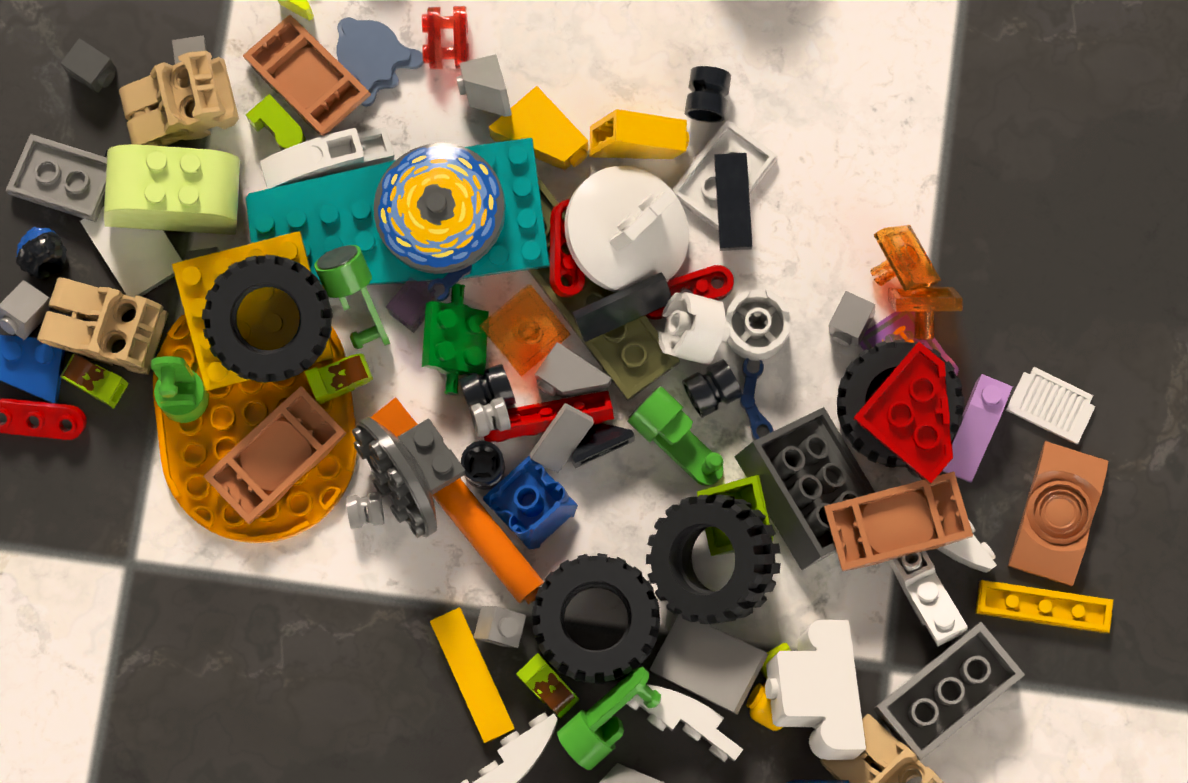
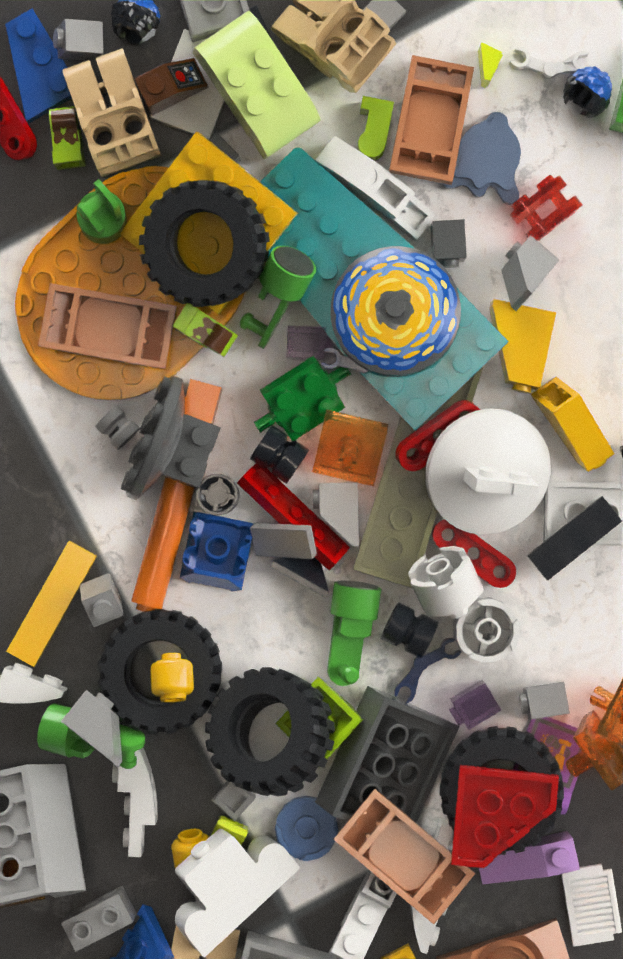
camera: 50 degrees right, 10 degrees up
light grey wheel [469,397,511,437] -> none
leg [516,653,579,719] -> none
black tile [572,272,672,343] -> none
light grey tile [650,613,768,714] -> none
none -> light grey slope [61,690,122,767]
none -> reddish brown slope [134,58,209,116]
none -> yellow head [150,653,194,703]
none -> light grey tile [211,781,256,821]
none -> medium blue tile [275,796,338,861]
none -> dark grey brick [430,219,467,268]
none -> clear purple brick [449,680,501,730]

